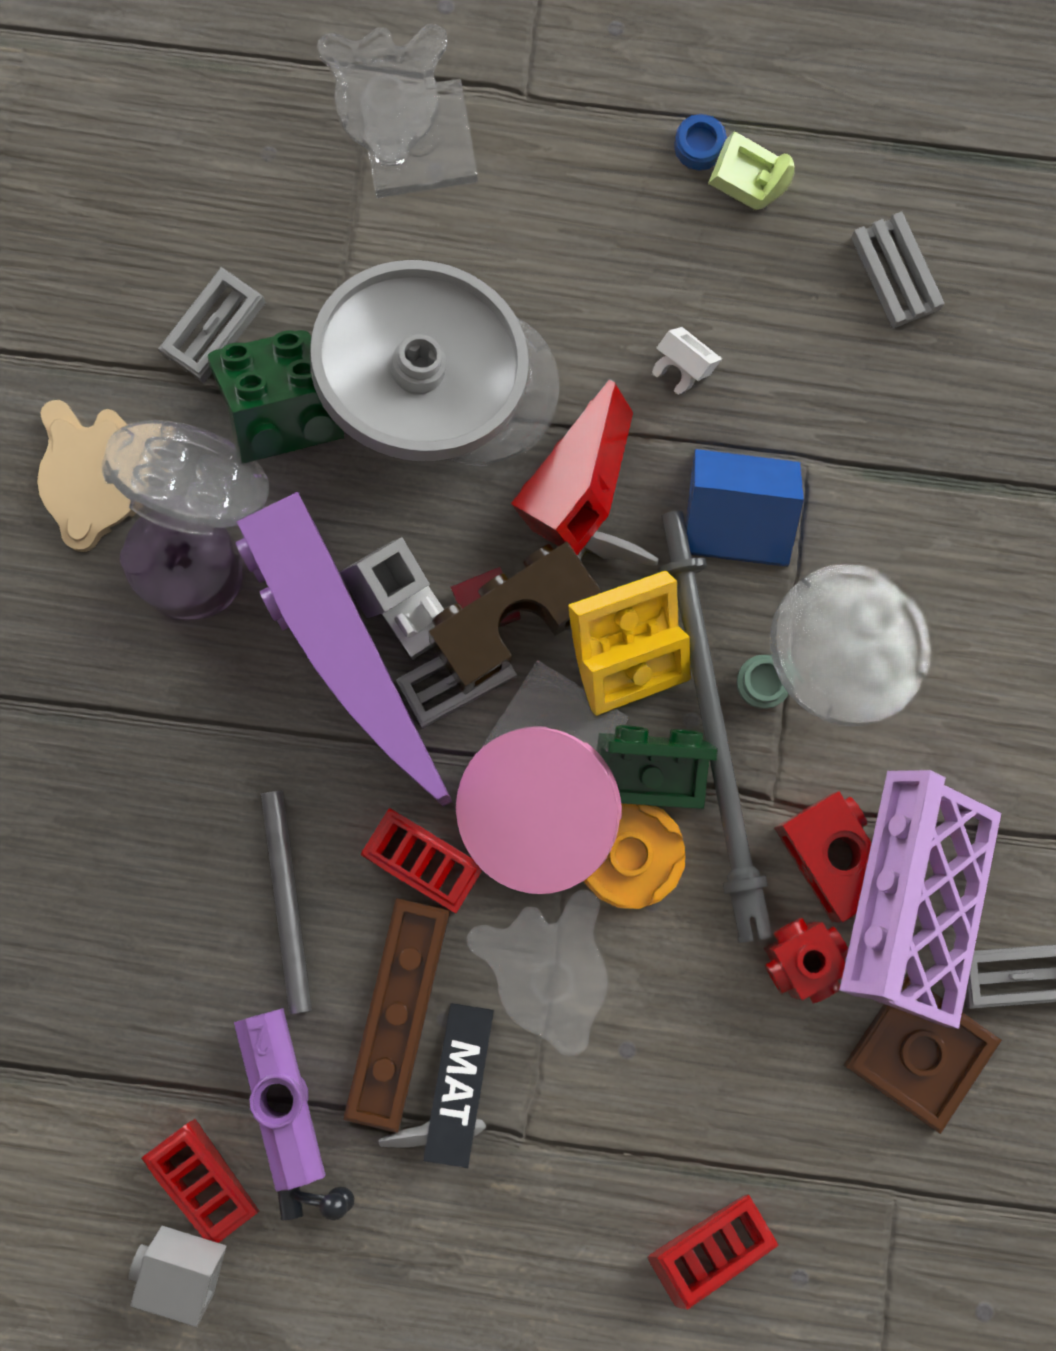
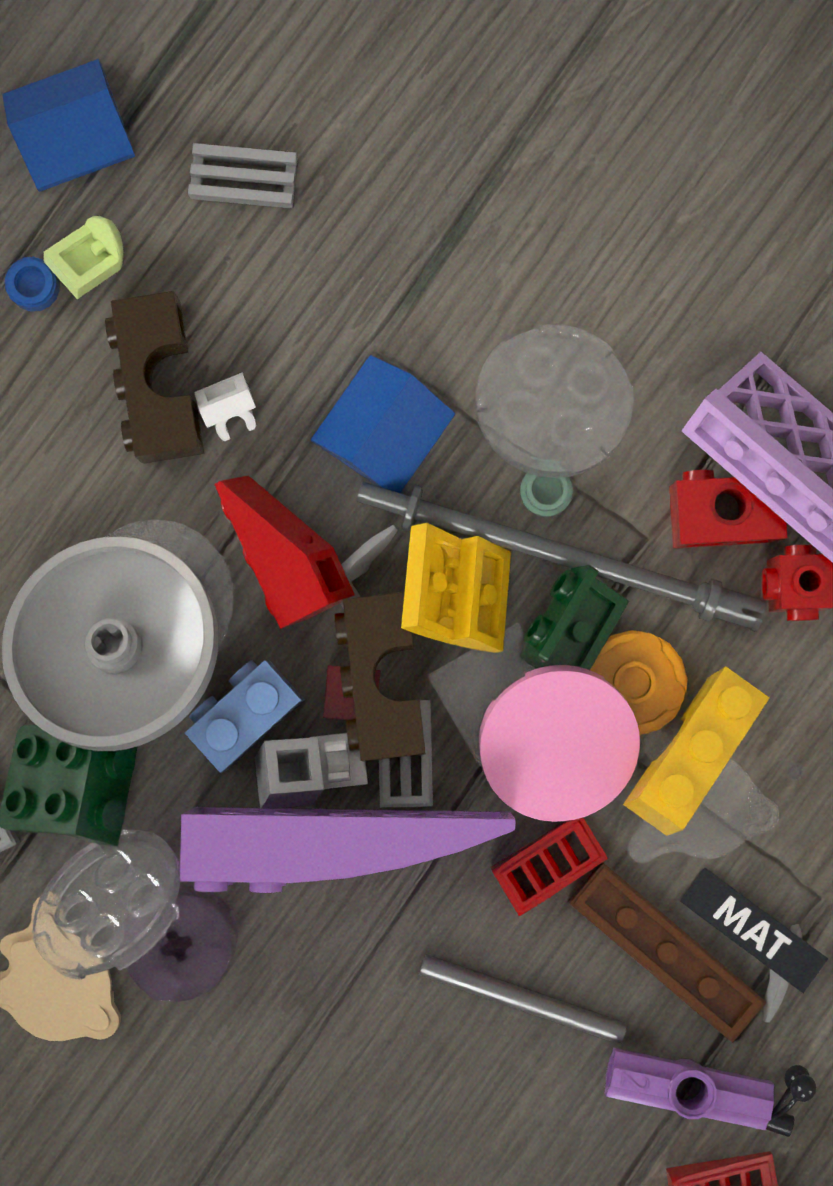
camera: 60 degrees left, 5 degrees up
none -> blue slope [2,59,135,192]
none -> dark brown arch [105,291,204,464]
none -> medium blue brick [185,660,305,773]
none -> yellow arch [623,666,770,836]

